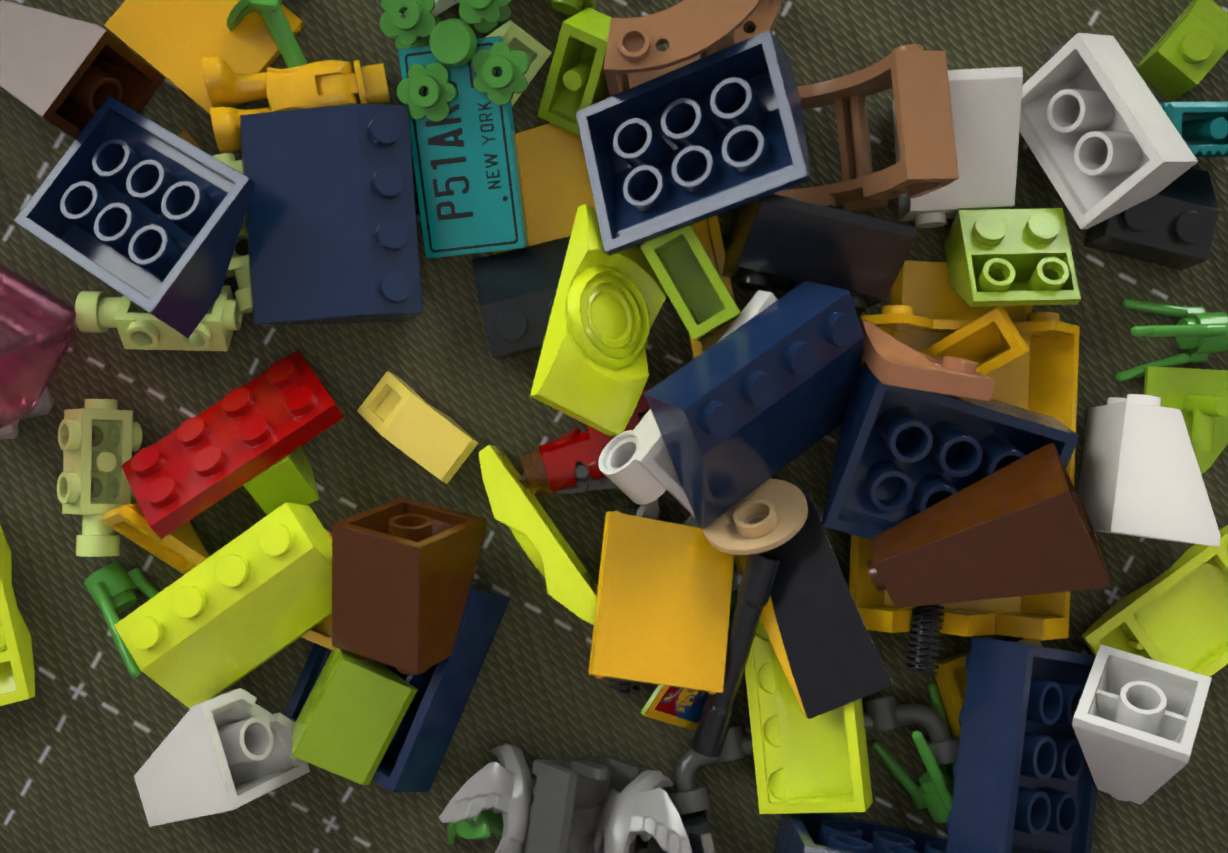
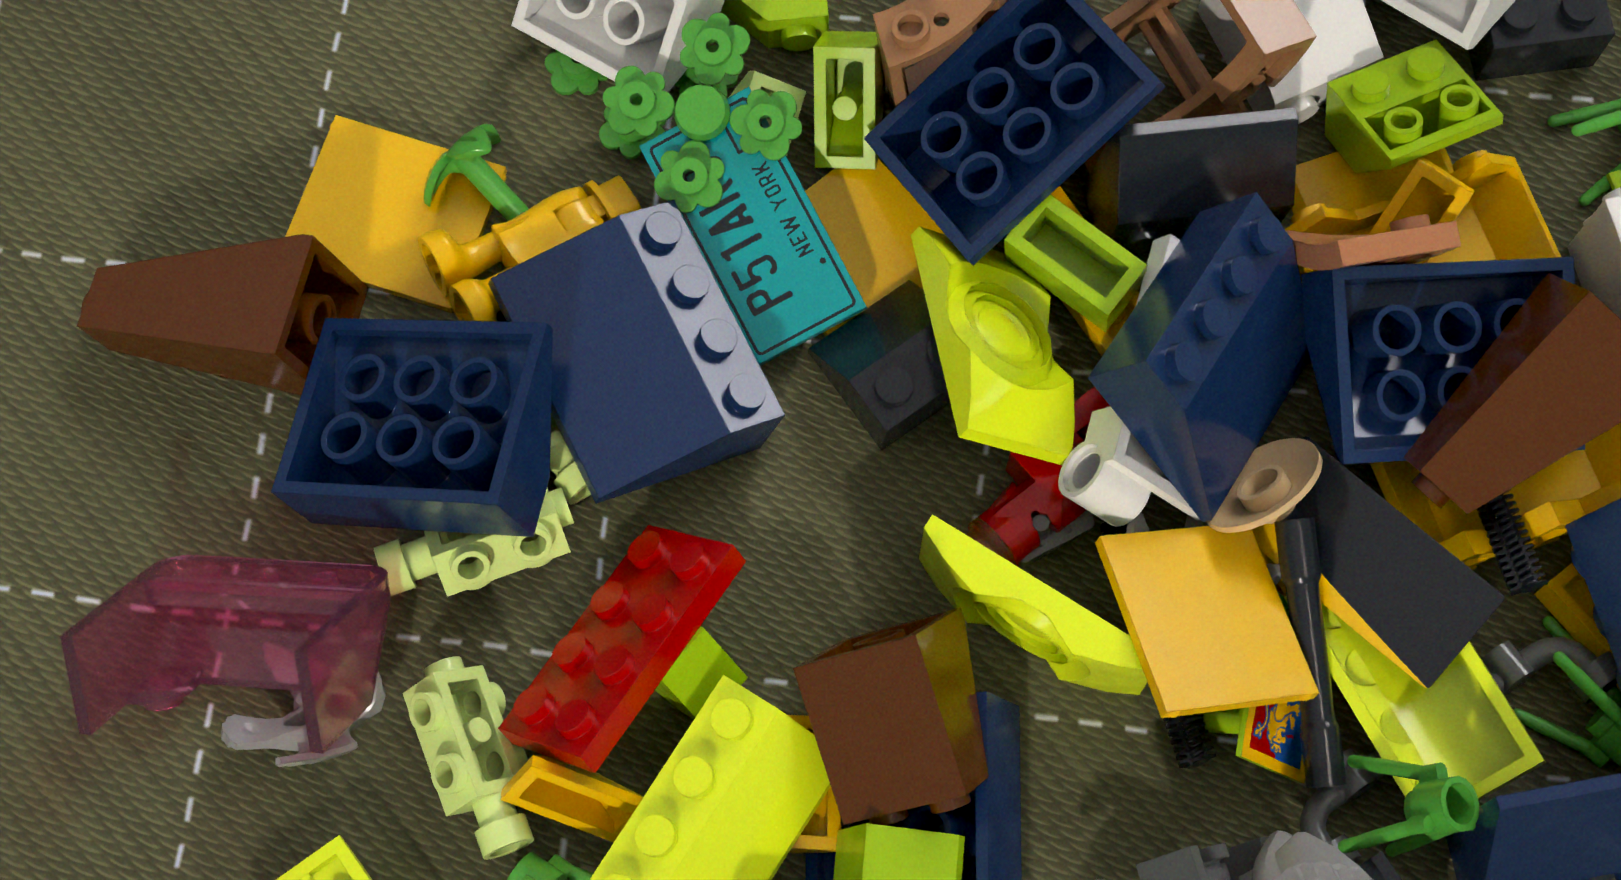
camera: 25 degrees left, 15 degrees down
light yellow slope [357,371,478,484] -> none
none -> bright green plant [1338,755,1480,857]

